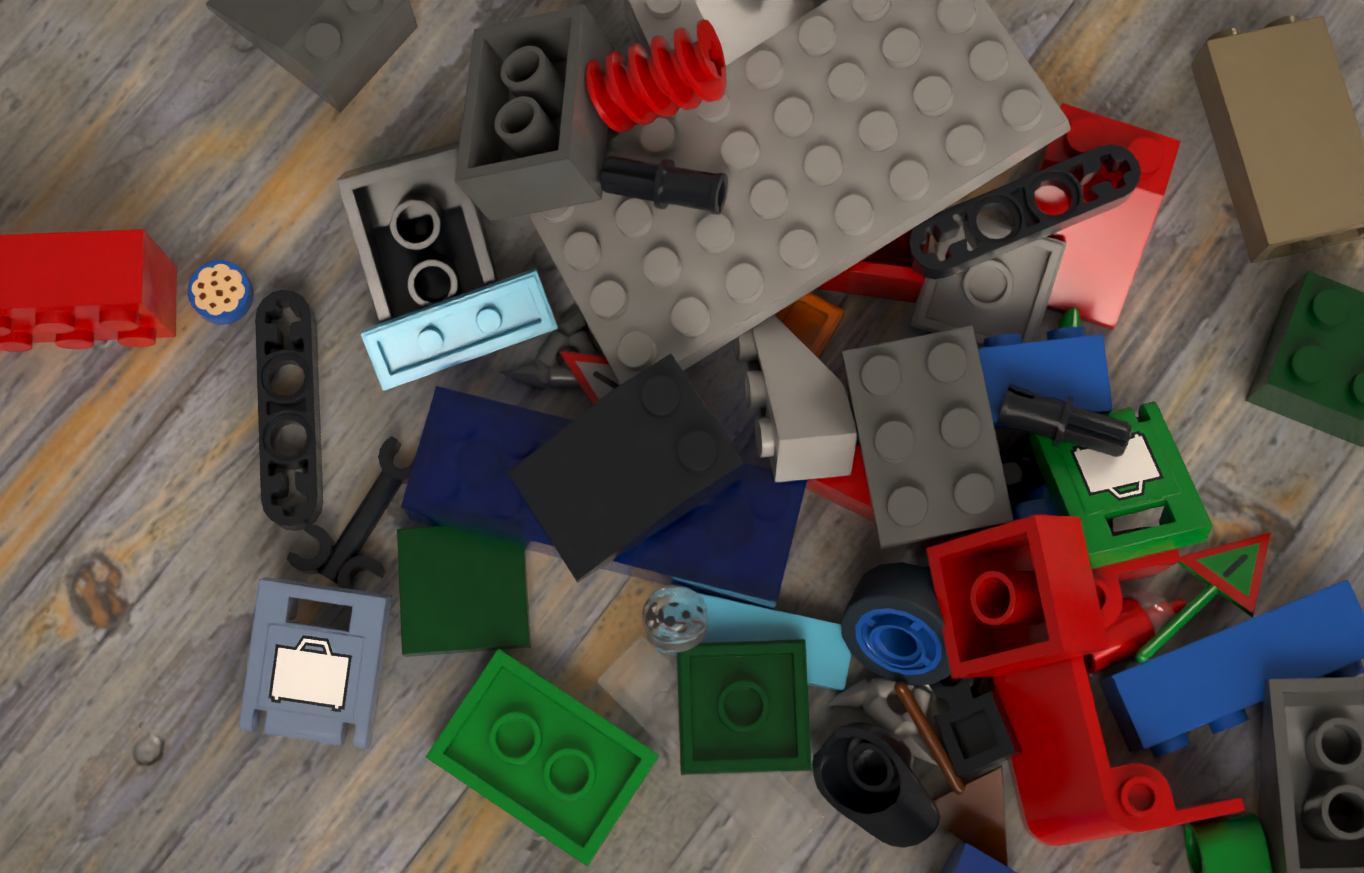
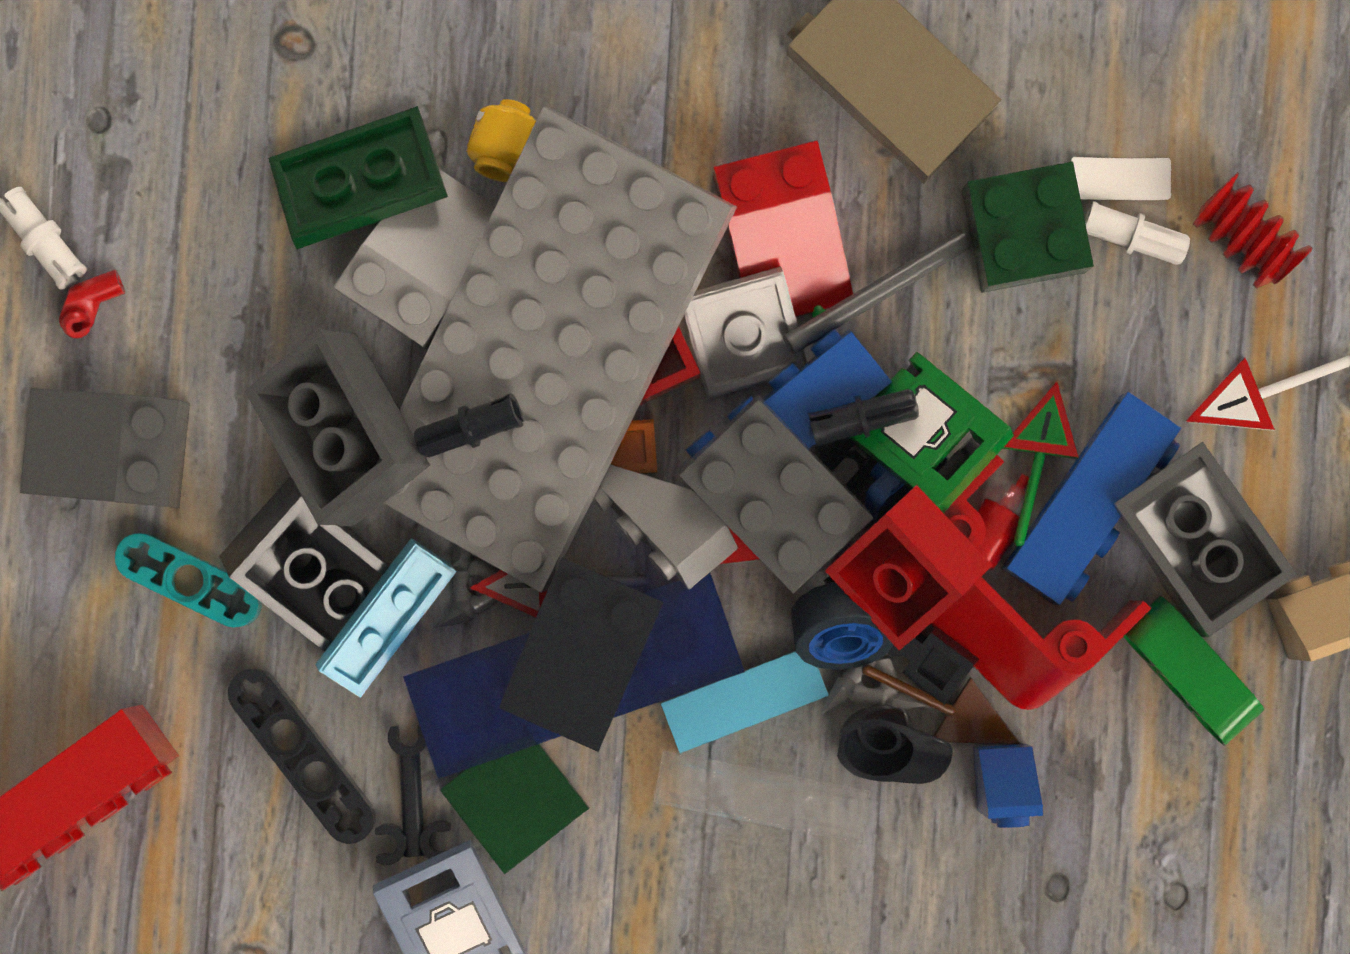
camera: 30 degrees left, 10 degrees up
tile [188,260,254,325] -> none
green plate [425,648,660,867] -> none
red piece [585,19,727,133] -> none
clear tile [642,586,708,652] -> none
dark green tile [676,639,812,776] -> none
black beam [906,144,1141,280] -> none
none -> teal beam [115,533,262,627]
none -> dark grey piece [783,230,971,354]

